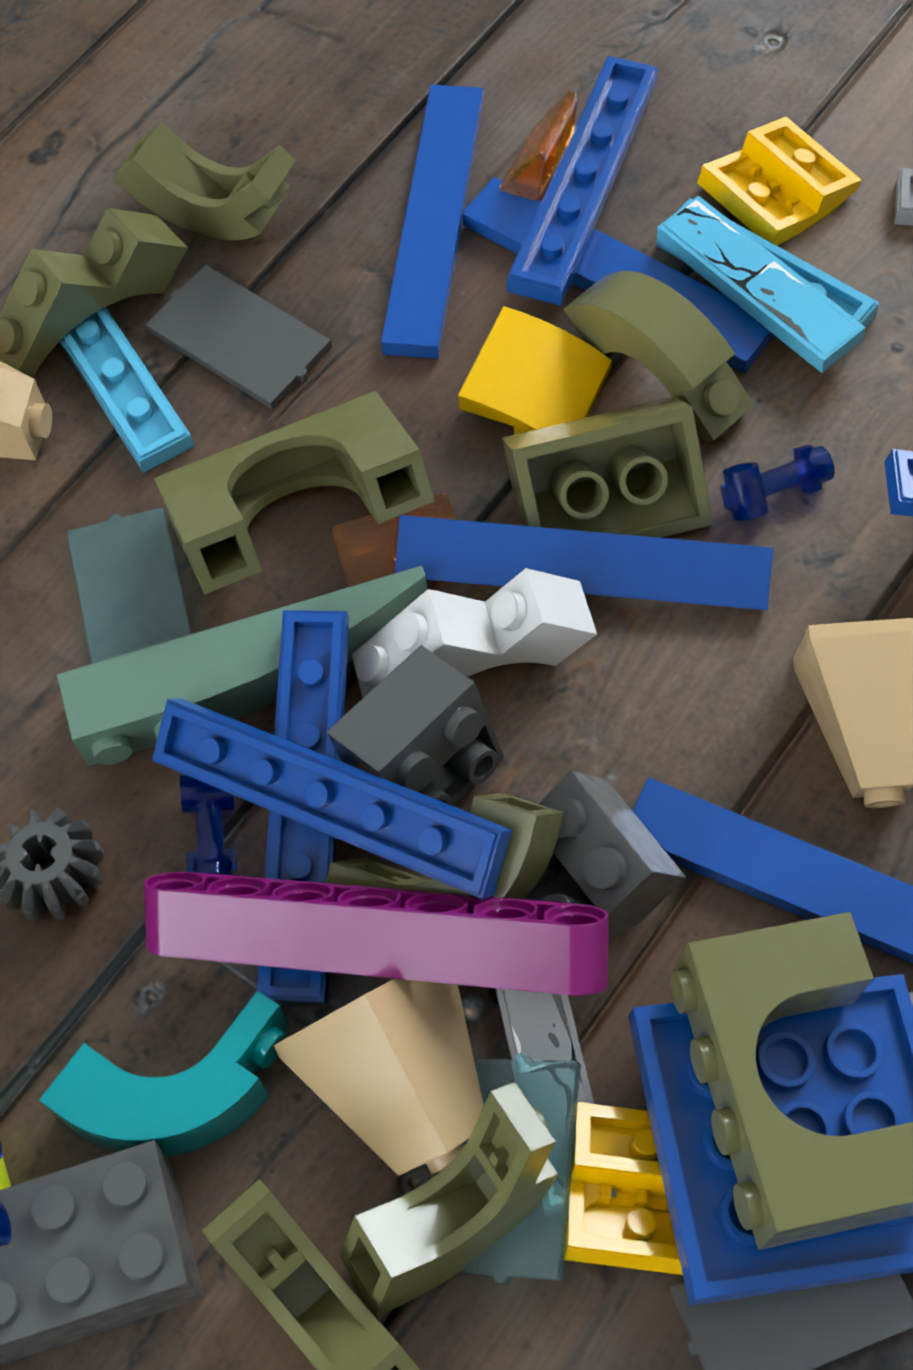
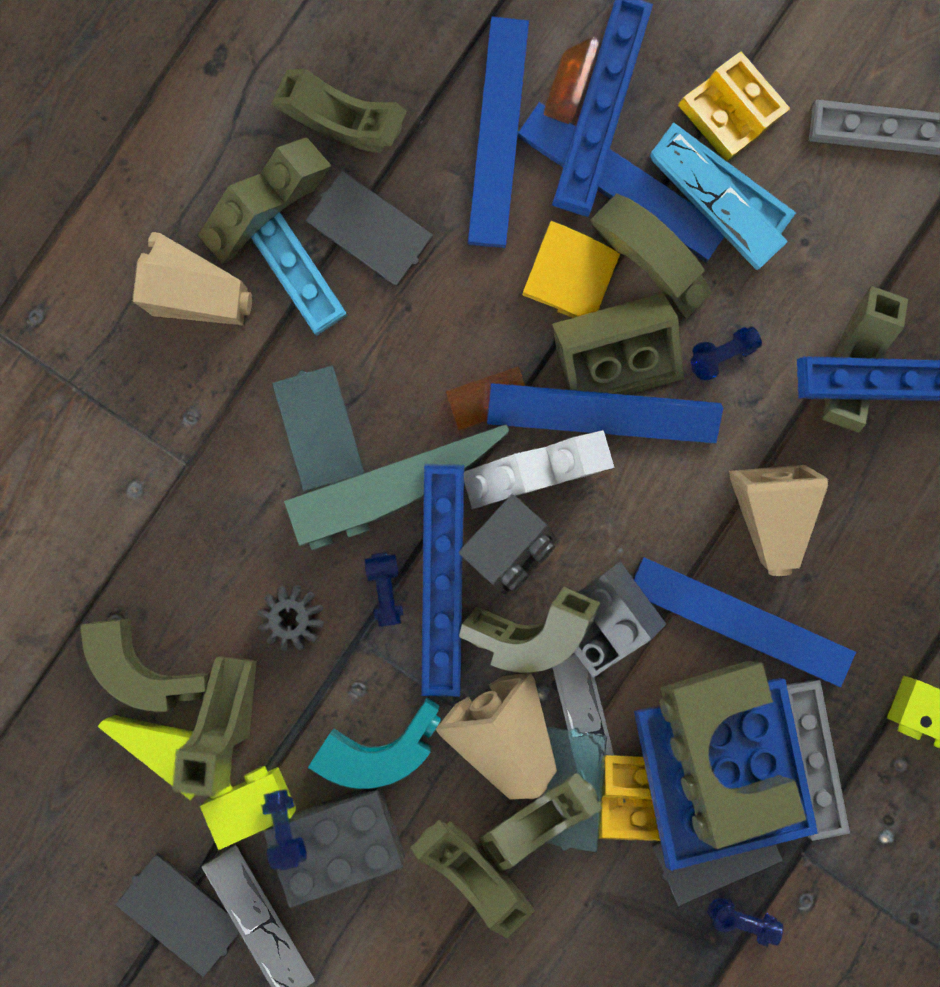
camera: 10 degrees left, 25 degrees up
beam [143,872,608,996] -> none
blue tile [152,698,512,899] -> none
olive arch [154,391,435,595] -> none

